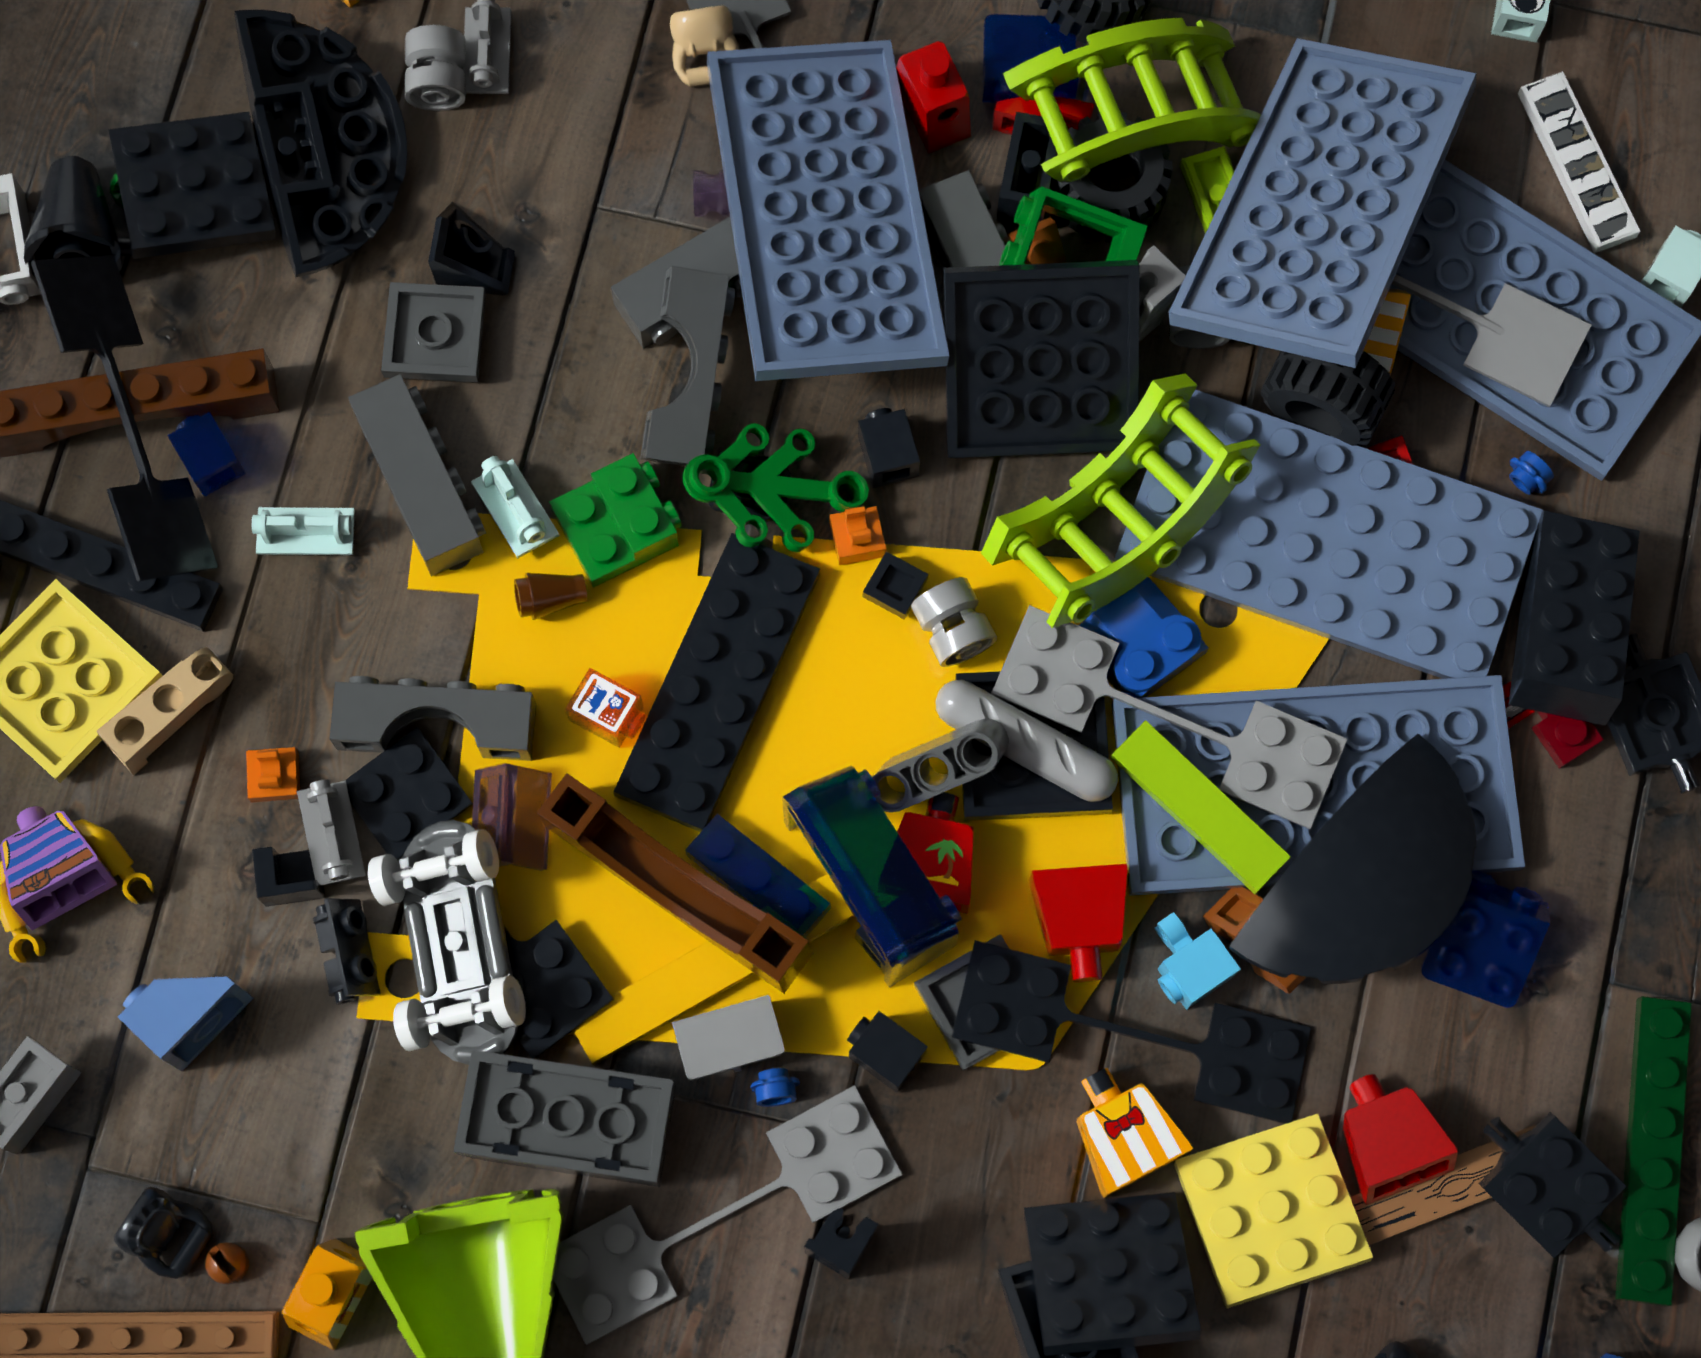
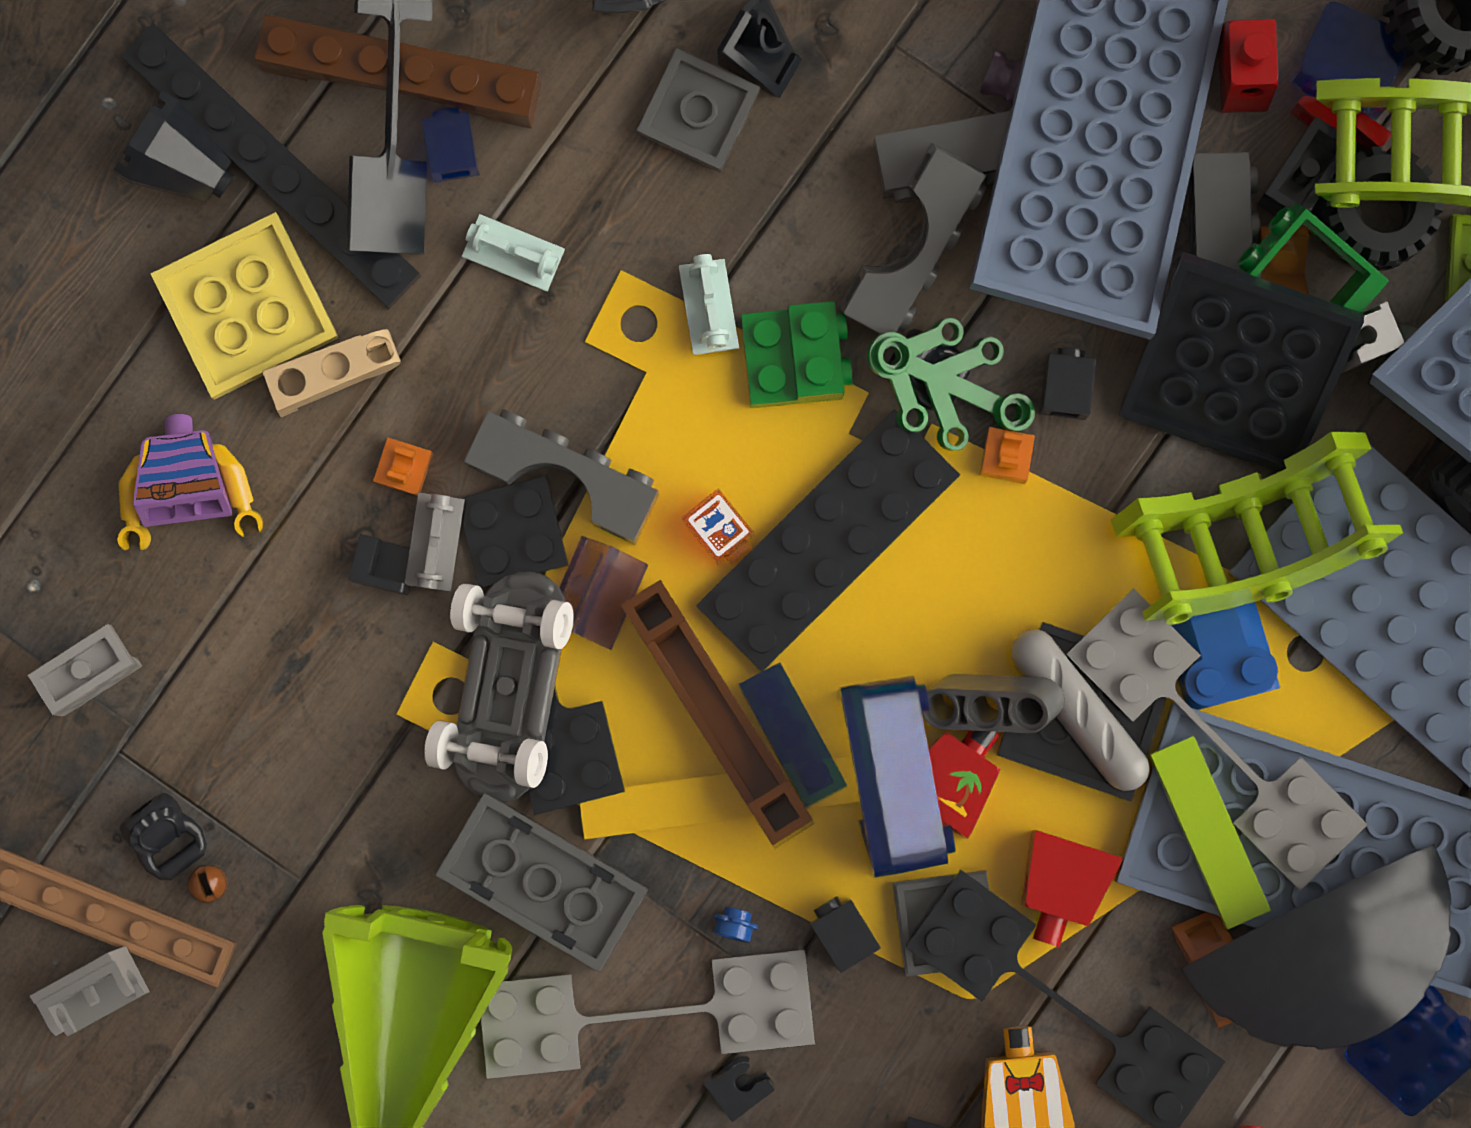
camera: 25 degrees right, 10 degrees up
medium blue slope [118,976,253,1071] -> none
light orange torso [282,1239,372,1350] -> none
black hinge [313,898,381,1005] -> none
dark grey brick [348,374,486,576] -> none
reddish brown cone [514,573,587,620] -> none
light grey panel [672,995,785,1081] -> none
black plate [862,551,928,620] -> none
light grey wheel [911,577,997,667] -> none
medium azure brick [1154,912,1241,1010] -> none

